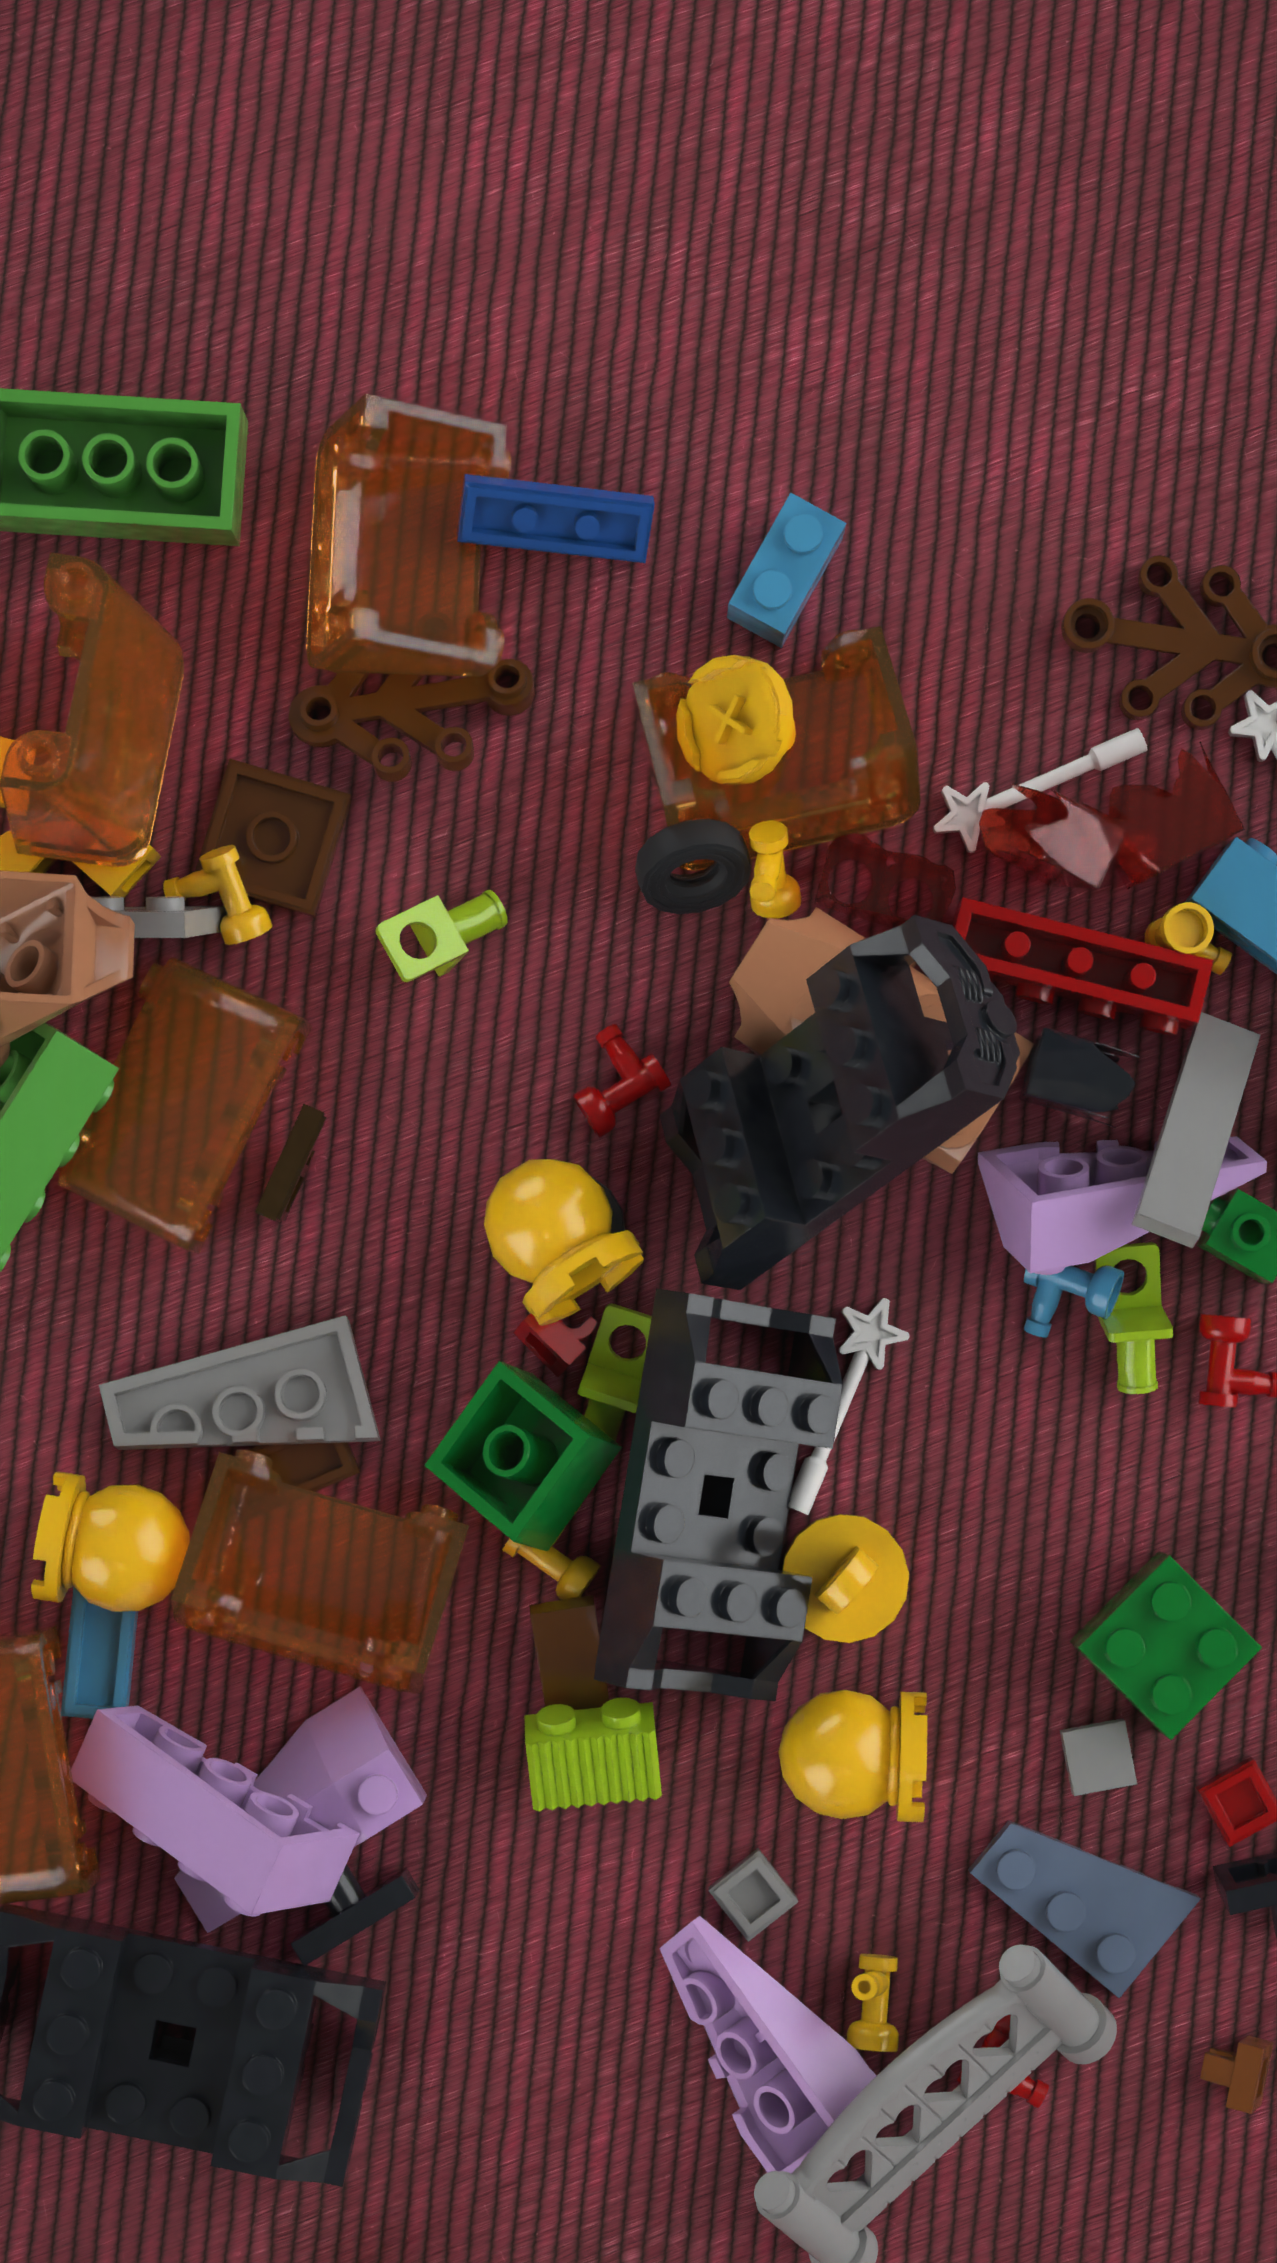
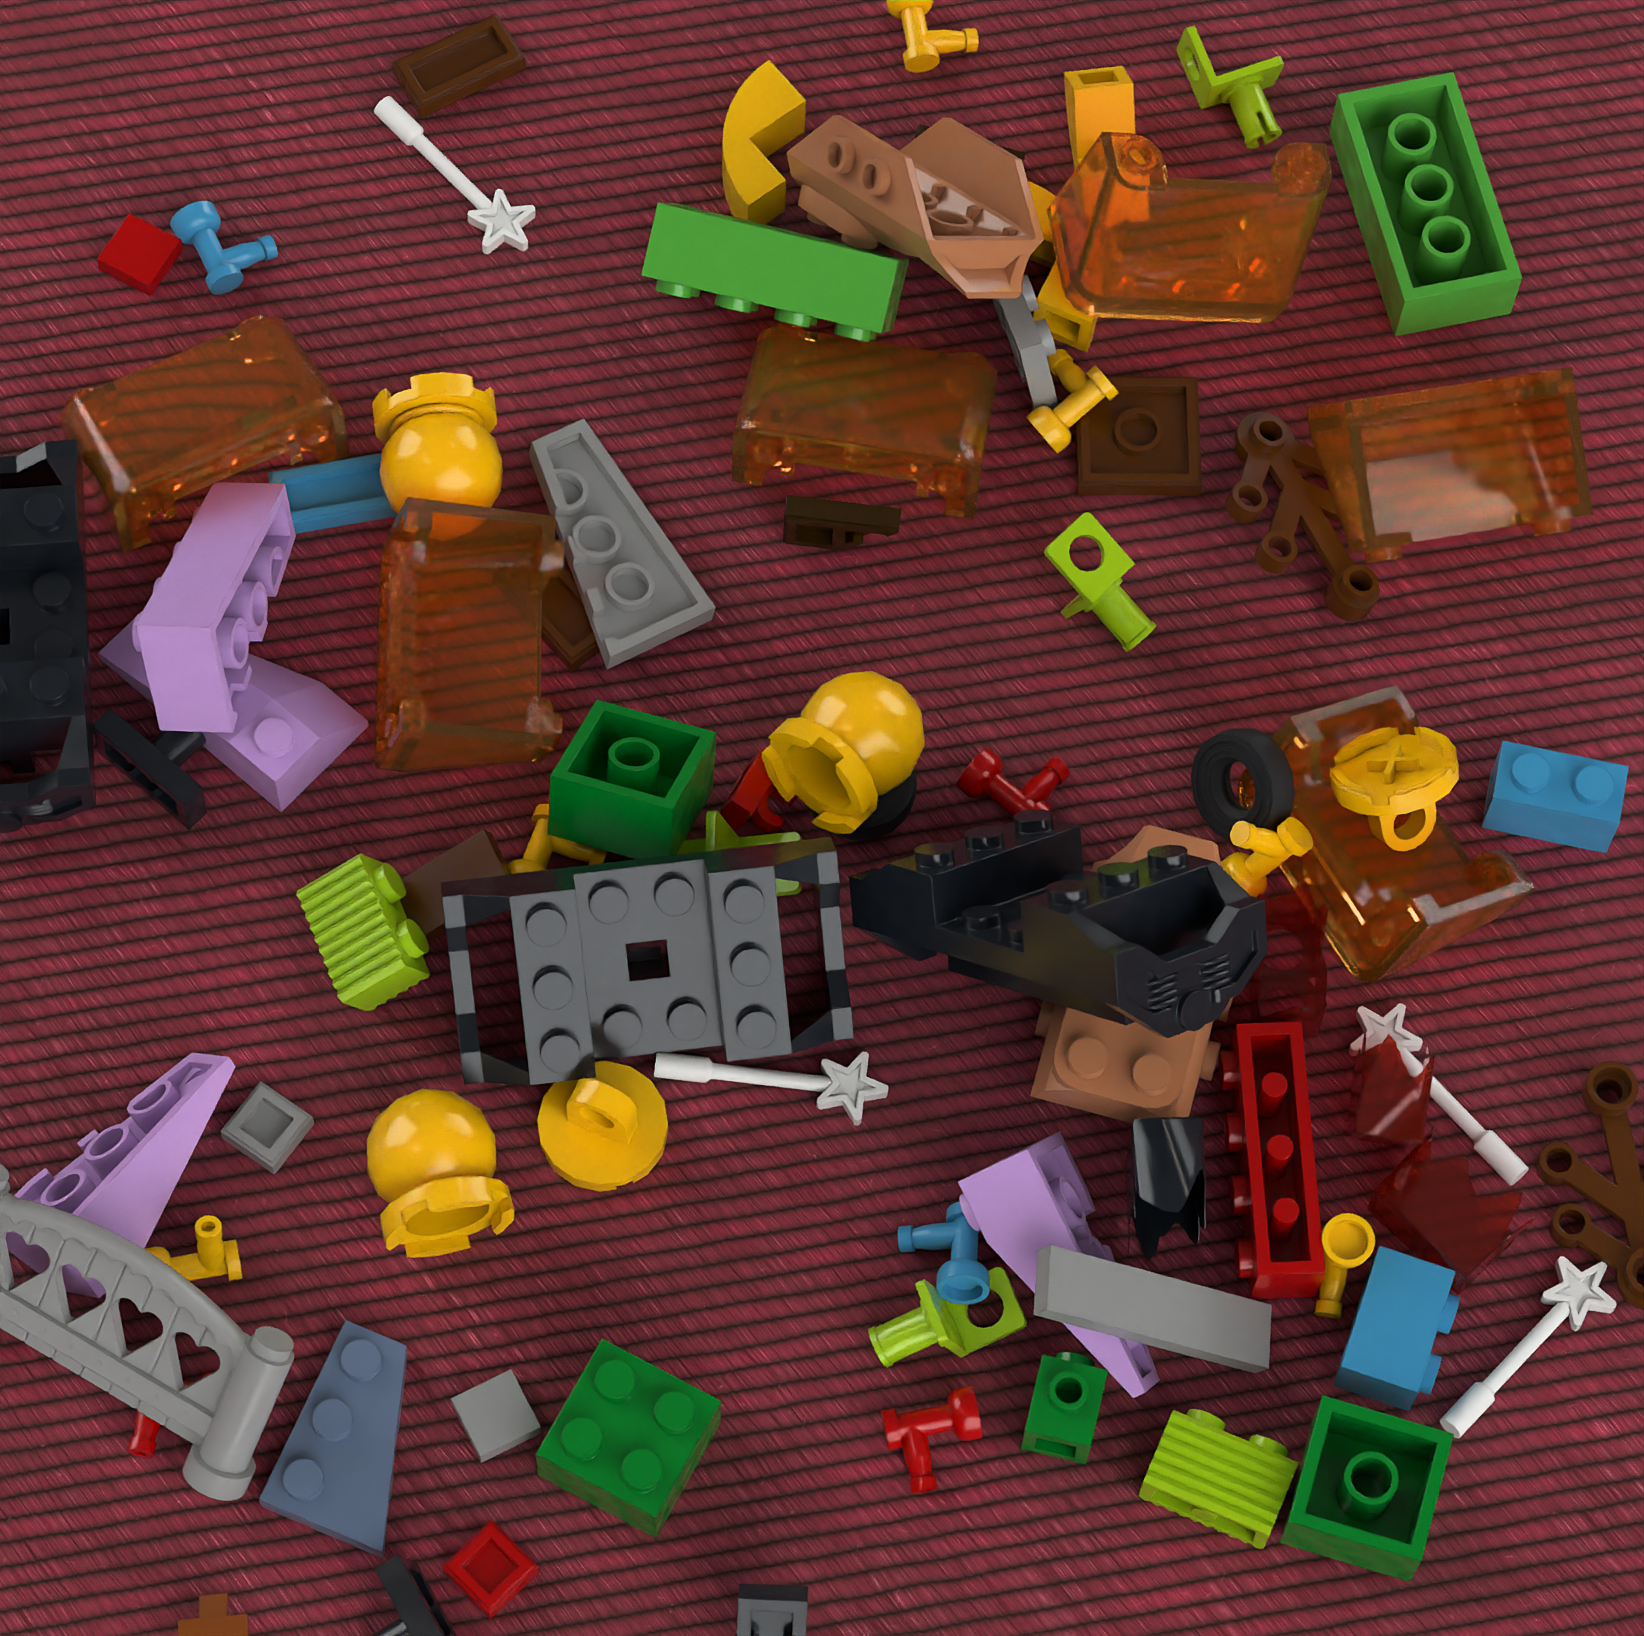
camera: 70 degrees right, 20 degrees down
blue tile [457,474,655,563] -> none

